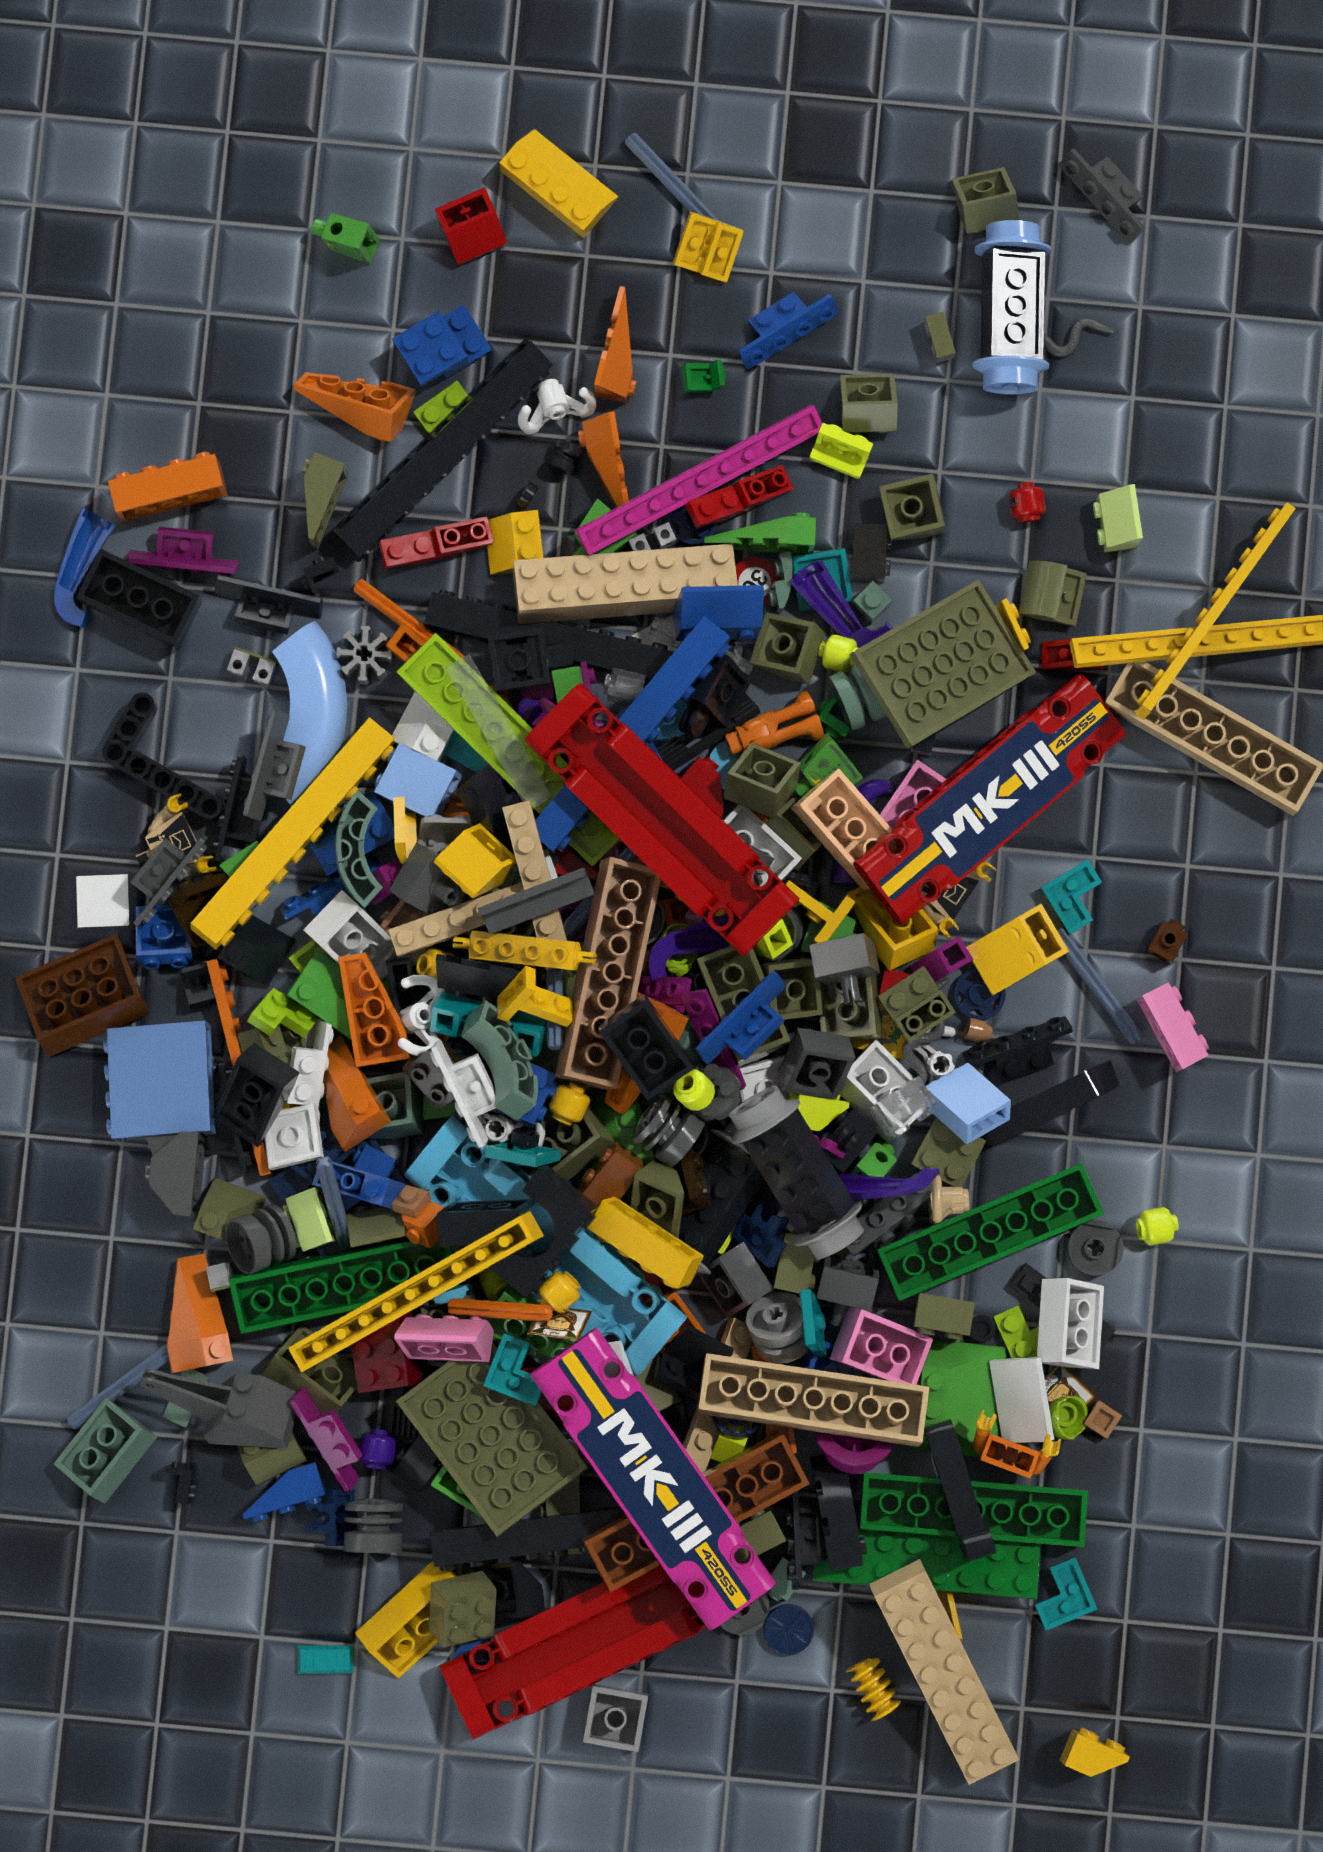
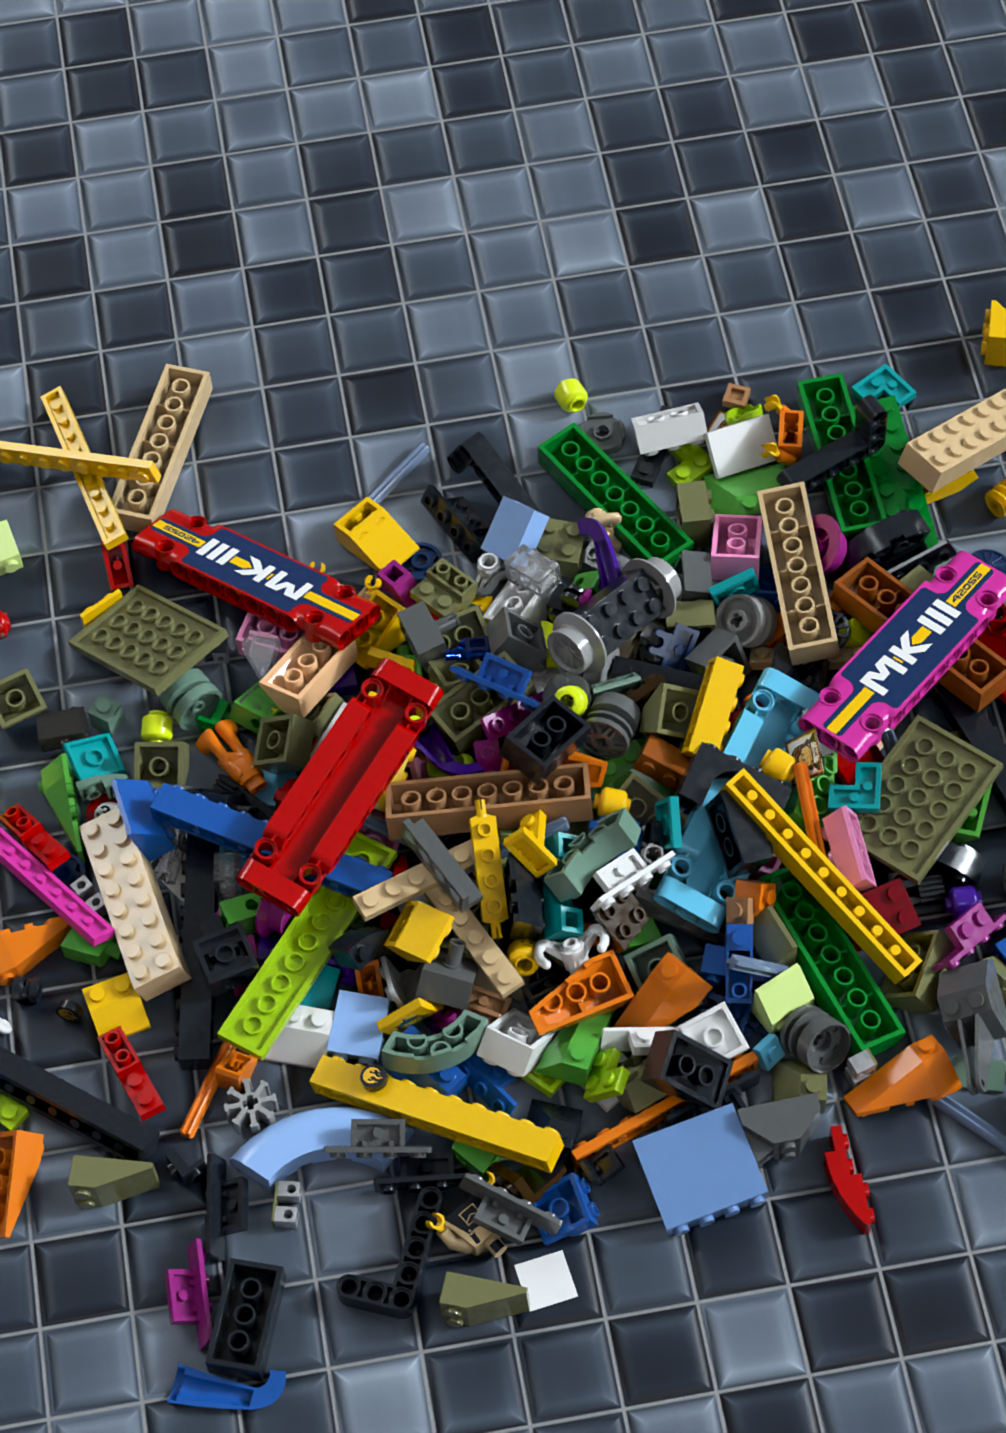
camera: 100 degrees left, 25 degrees down
reddish brown slope [15,933,150,1057] -> none
orange brick [108,452,228,523] -> none
clear plate [445,654,553,810] -> none
dark purple animal [790,559,893,648] -> none
medium nougat hose [963,1017,993,1042] -> none
olive brick [1018,561,1087,627] -> none
teal plate [1040,859,1102,935] -> none
bright pink slope [1137,982,1209,1072] -> none
reddish brown brick [1146,919,1188,964] -> none
none -> clear slope [242,630,282,681]
none -> black tile [360,1064,388,1092]
none -> olive slope [439,1271,530,1327]
none -> clear blue tile [445,636,491,661]
none -> sand green slope [589,672,642,700]
none -> medium azure plate [753,1033,785,1071]
none -> red slope [823,1125,875,1234]

